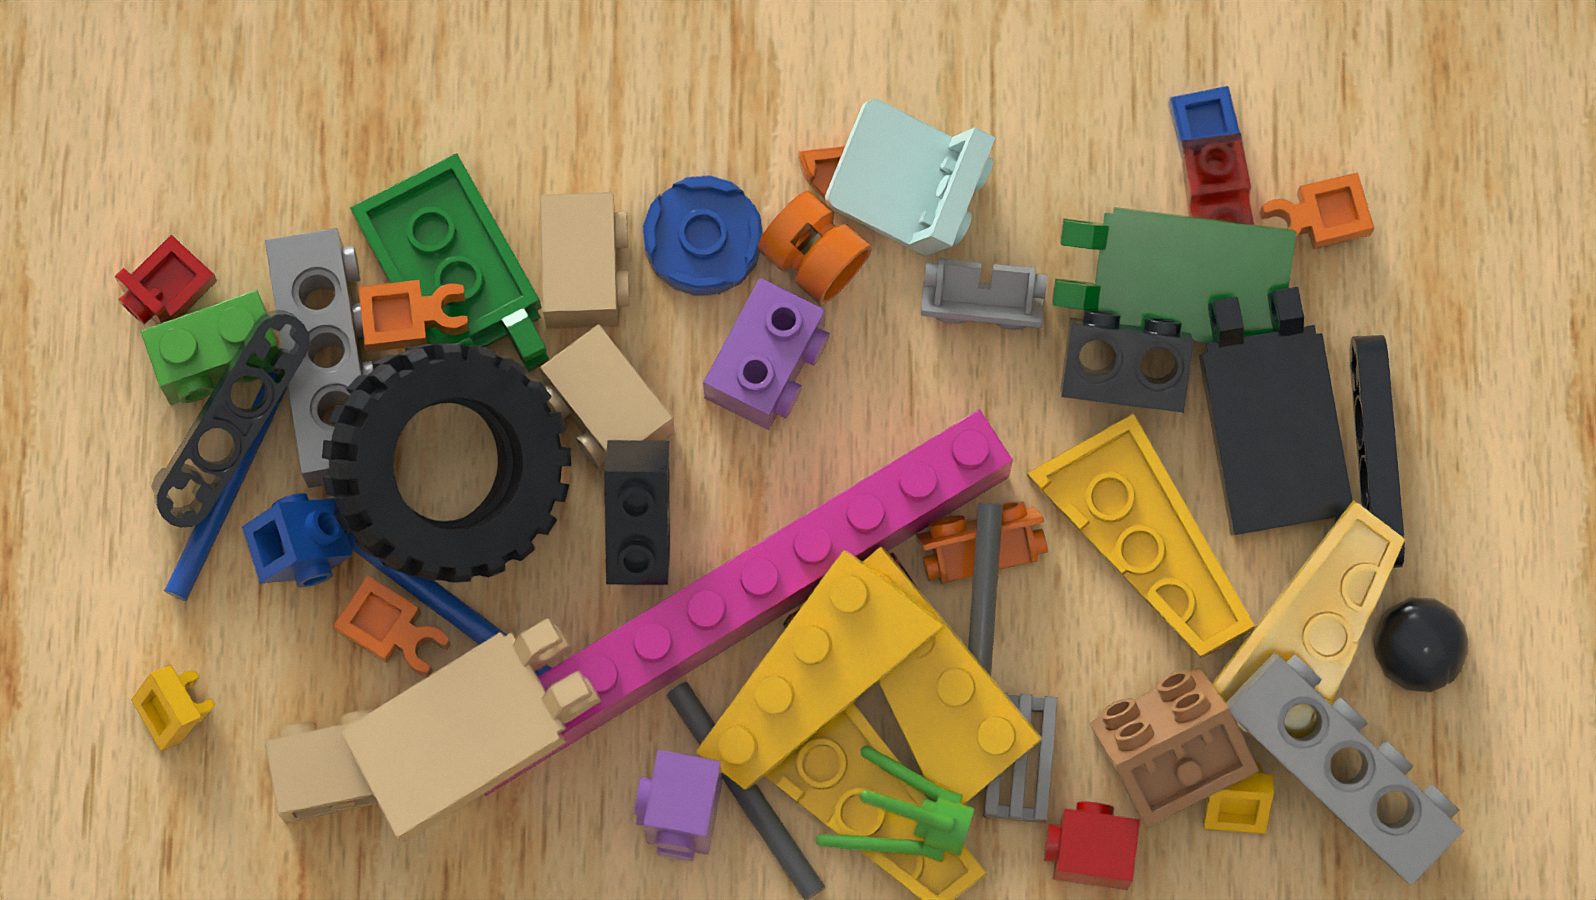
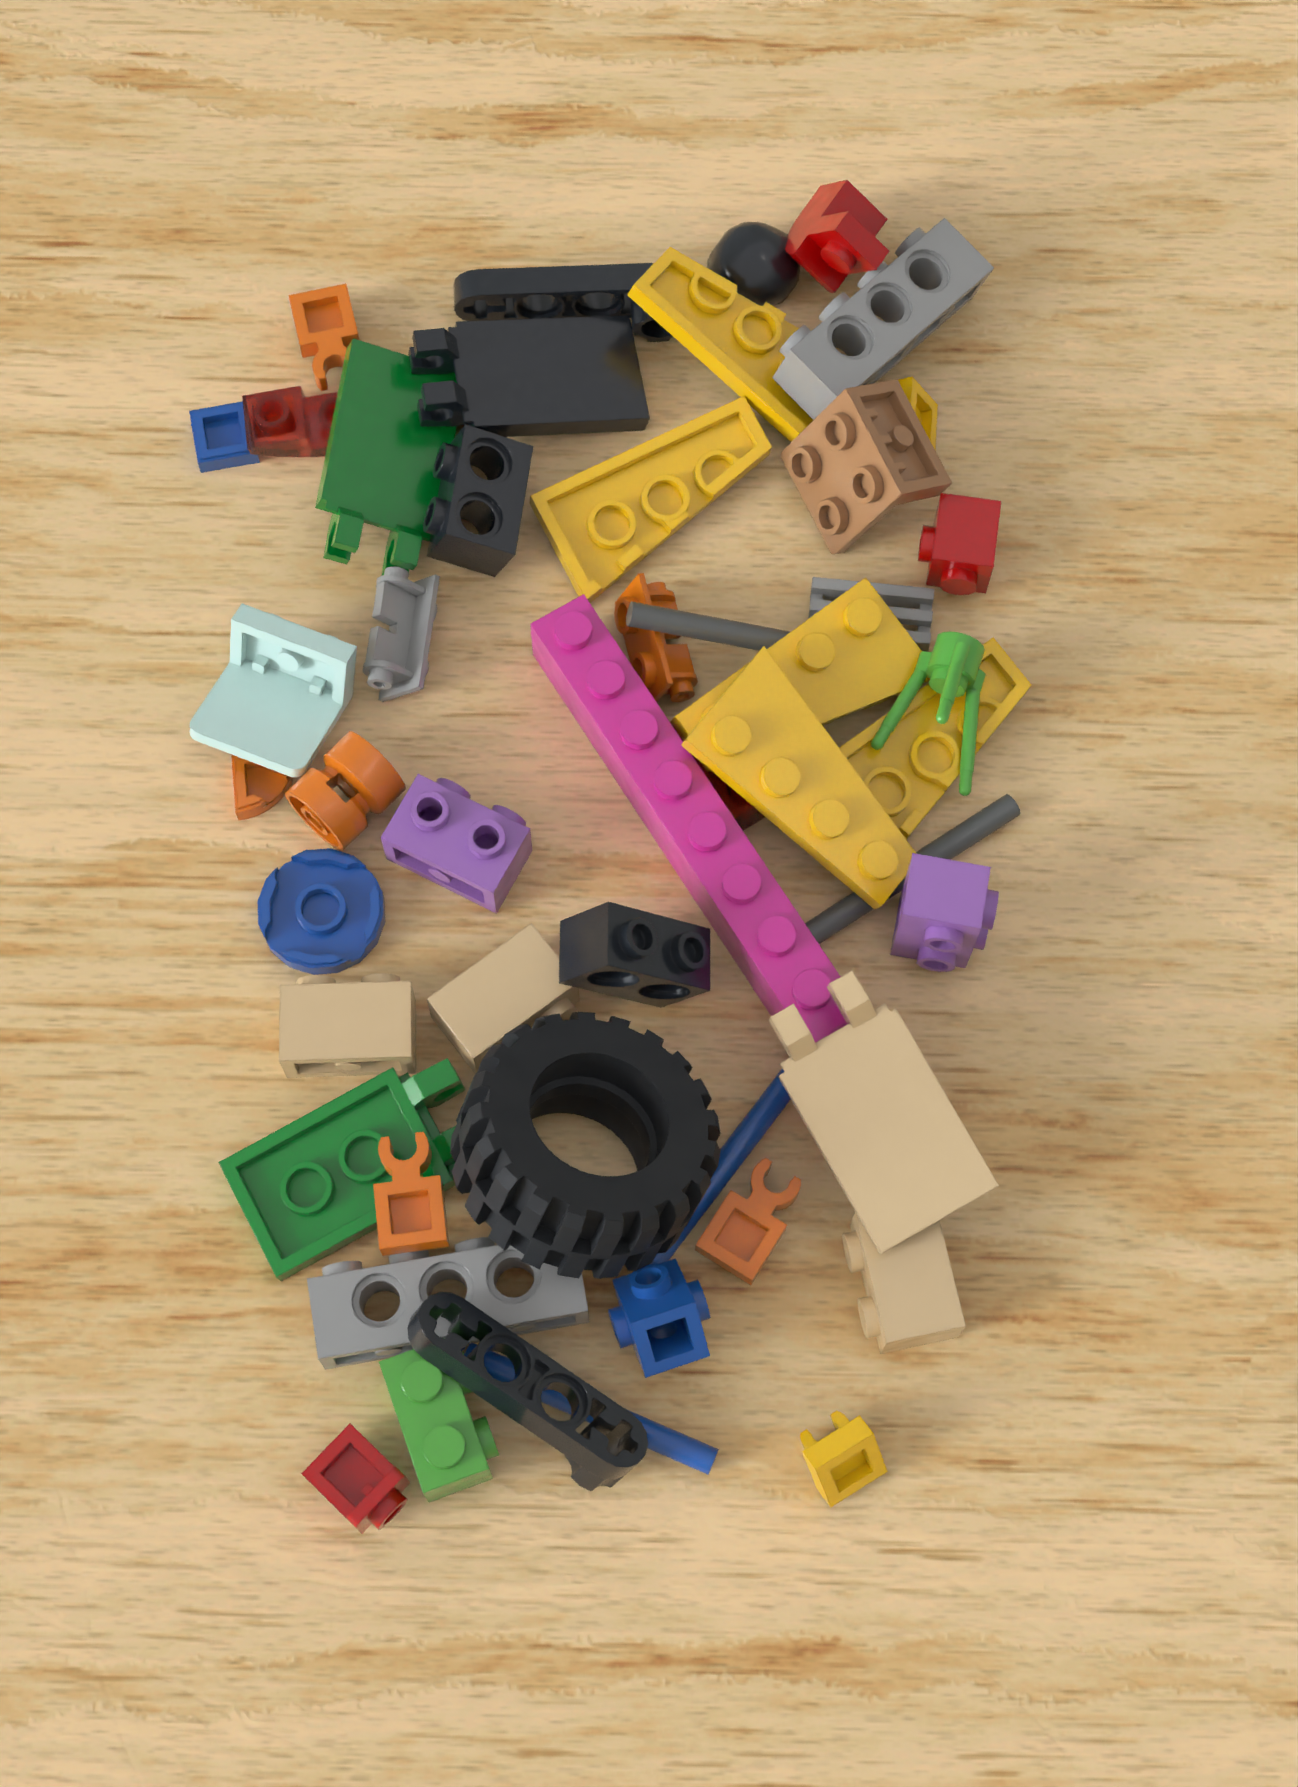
camera: 90 degrees left, 5 degrees down
none -> red brick [785,180,890,293]

